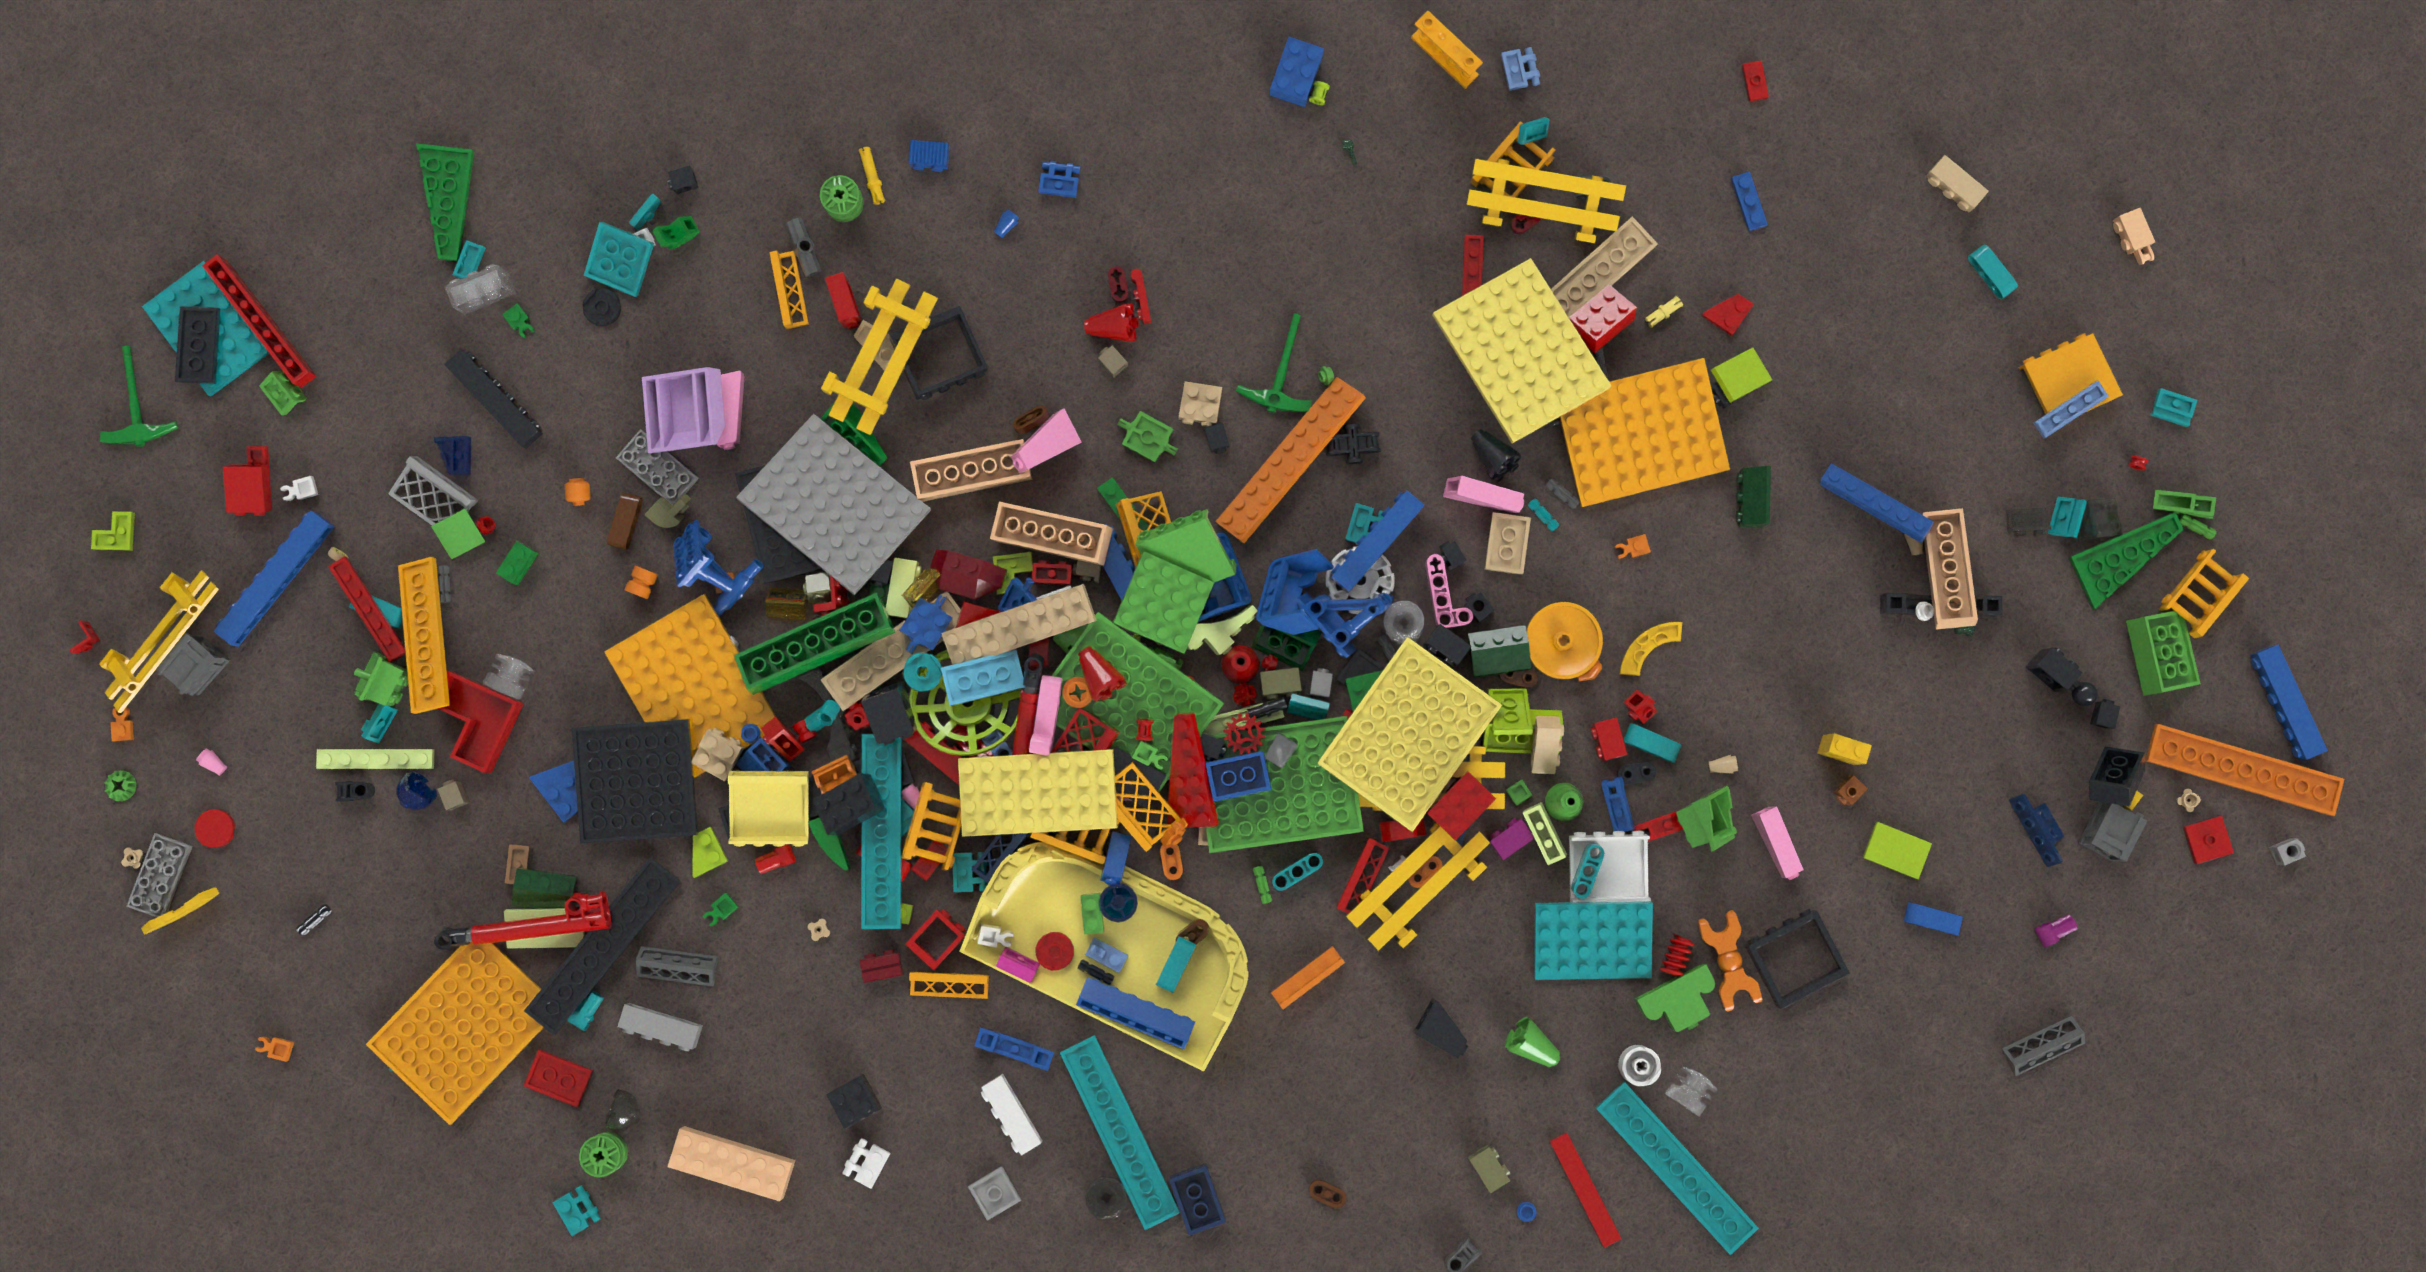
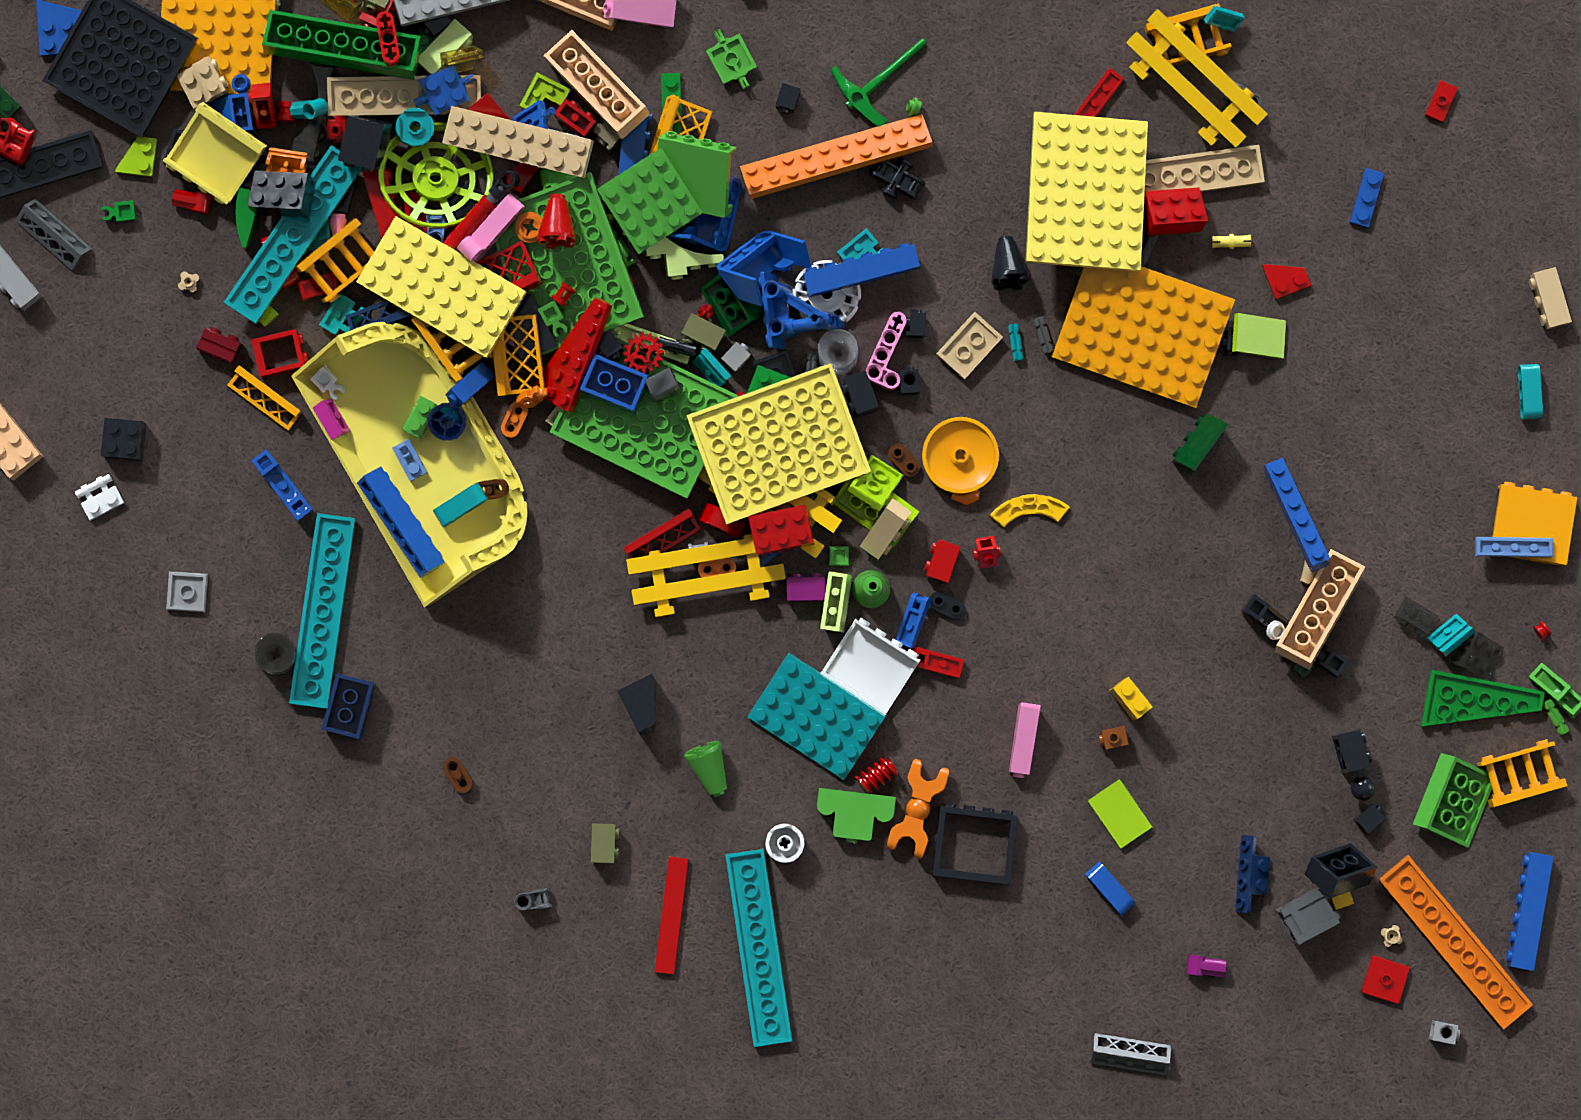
camera: 25 degrees right, 0 degrees up
dark red wedge [930,549,1007,600] -> none
medium azure plate [941,650,1025,706] -> none
white brick [981,1074,1043,1155] -> none
red tile [1036,932,1074,971] -> none
black axle [1078,960,1114,985] -> none
tan plate [1179,381,1222,427] -> none
red cone [1221,645,1259,683] -> none
red gear [1233,682,1257,708] -> none
bright green axle [1253,866,1272,904] -> none
orange fence [1271,946,1345,1009] -> none
teal beam [1272,853,1323,891] -> none
bright pink slope [1443,476,1524,513] -> none
dark green slope [1467,625,1531,678] -> none
dark red beam [1511,214,1542,234] -> none
blue plate [1517,1202,1536,1222] -> none
teal beam [1571,842,1605,899] -> none
orange plate [1614,534,1651,559] -> none
teal beam [1623,723,1682,763] -> none
clear wheel [1665,1066,1718,1117] -> none
bright green piece [1676,786,1737,852] -> none
tan cone [1709,755,1738,774] -> none
none -> red beam [376,11,400,67]

